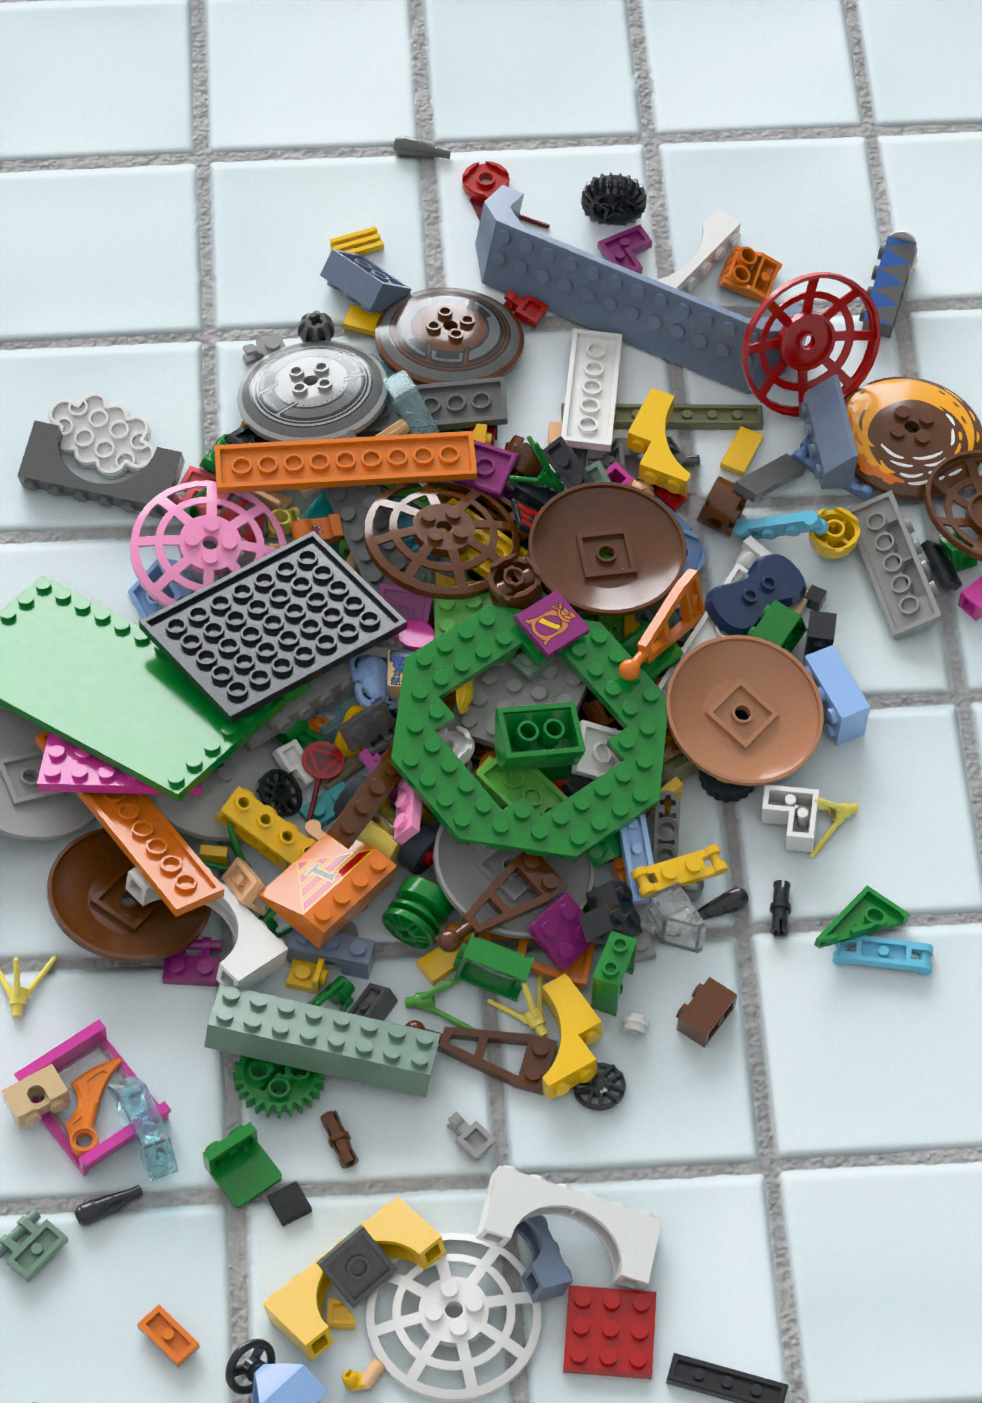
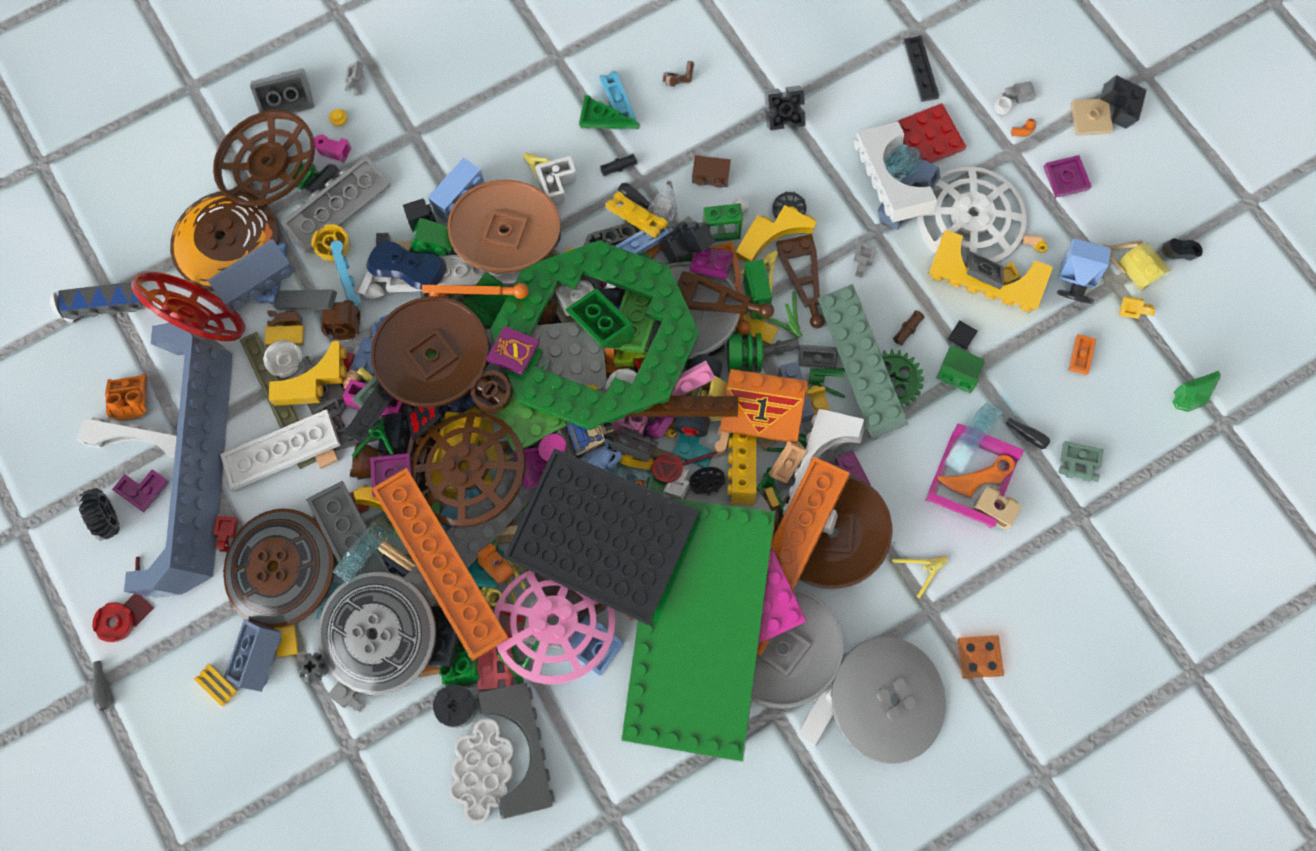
camera: 115 degrees left, 15 degrees up
none -> white tile [263,340,303,378]
none -> reddish brown plate [267,310,303,327]
none -> black brick [433,685,478,728]
none -> reddish brown plate [662,61,694,87]
none -> black brick [764,85,806,131]
none -> dark grey pin [764,337,800,358]
none -> clear light blue plate [884,145,922,178]

